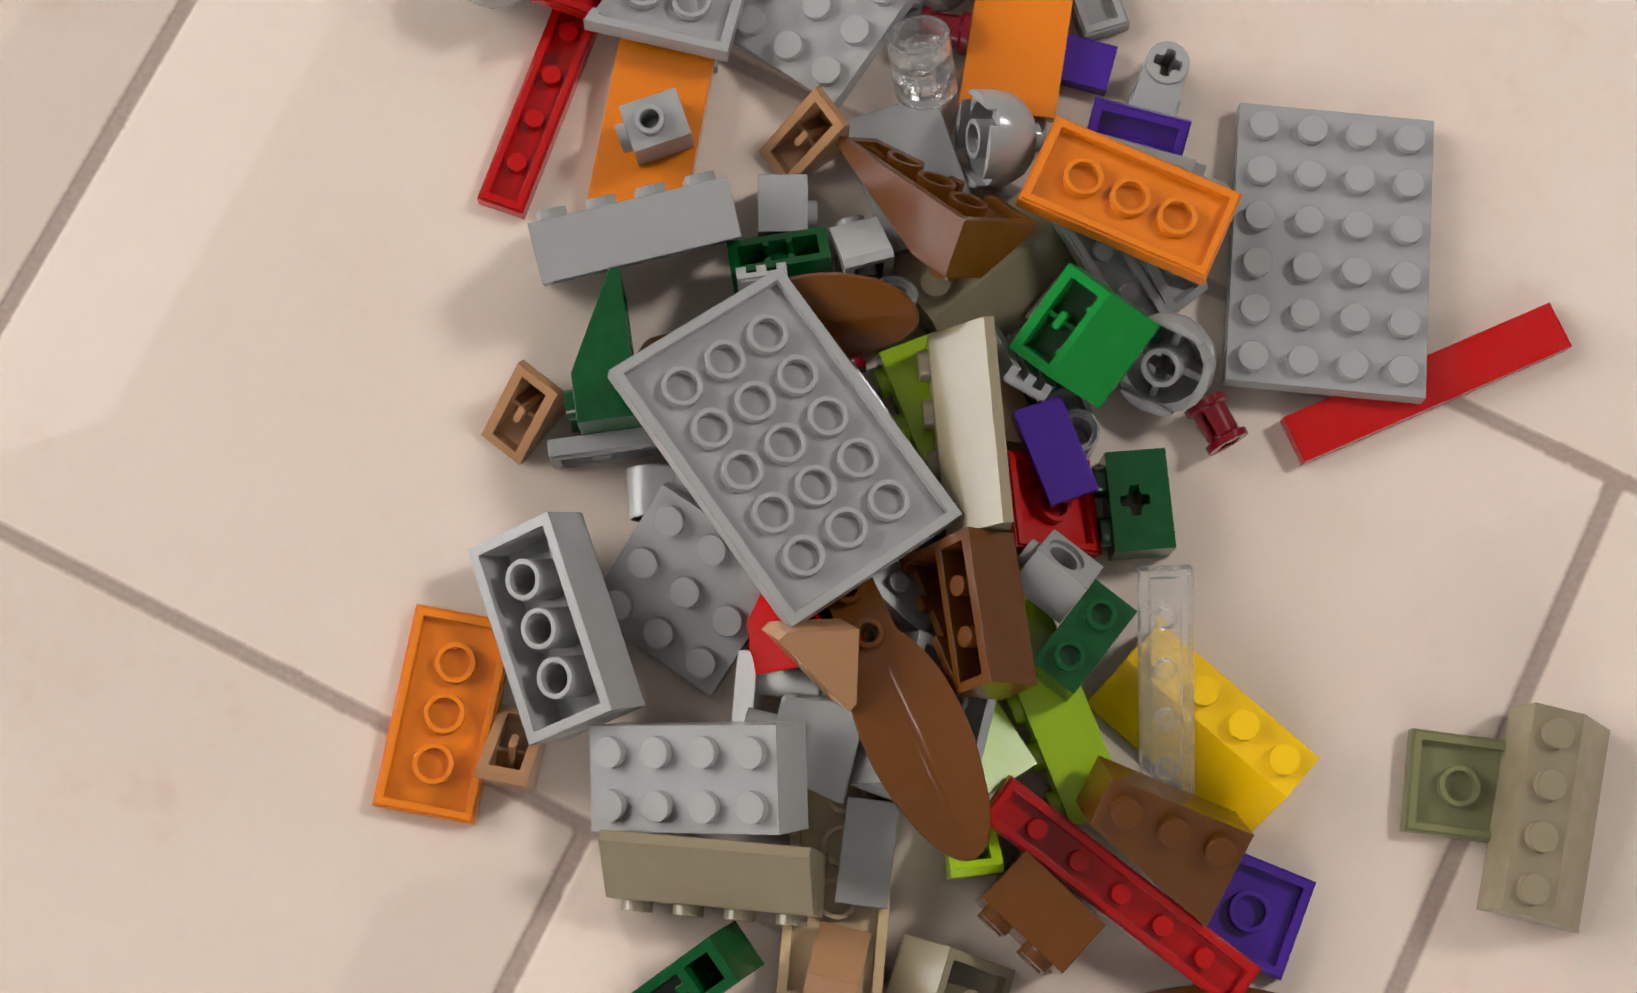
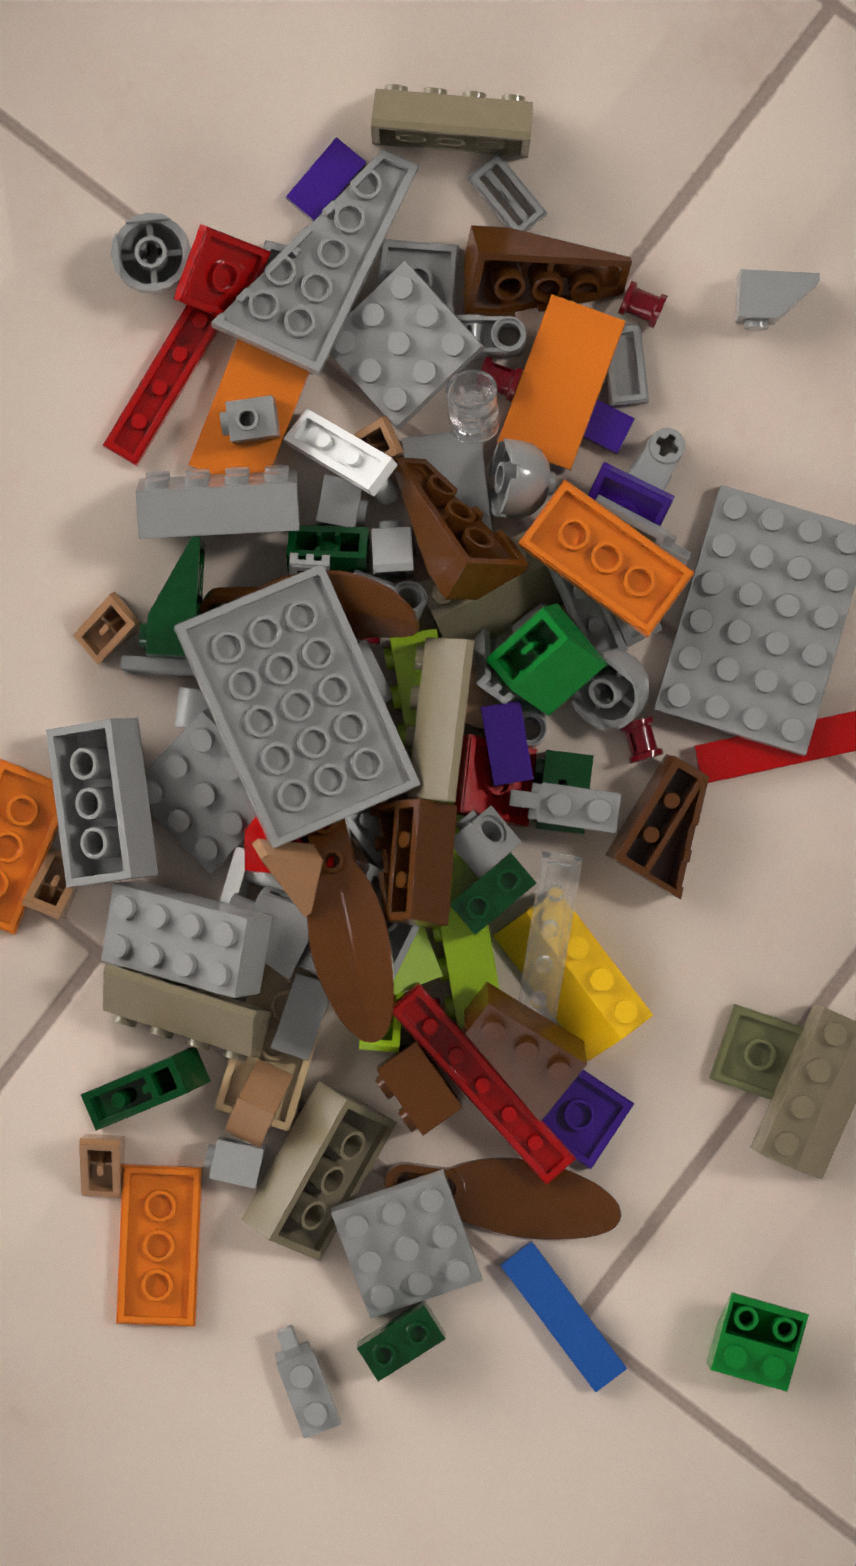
camera: 15 degrees right, 10 degrees up
none -> white piece [283,408,399,505]
none -> light grey hinge [509,782,622,833]
none -> reddish brown wedge [605,754,709,899]

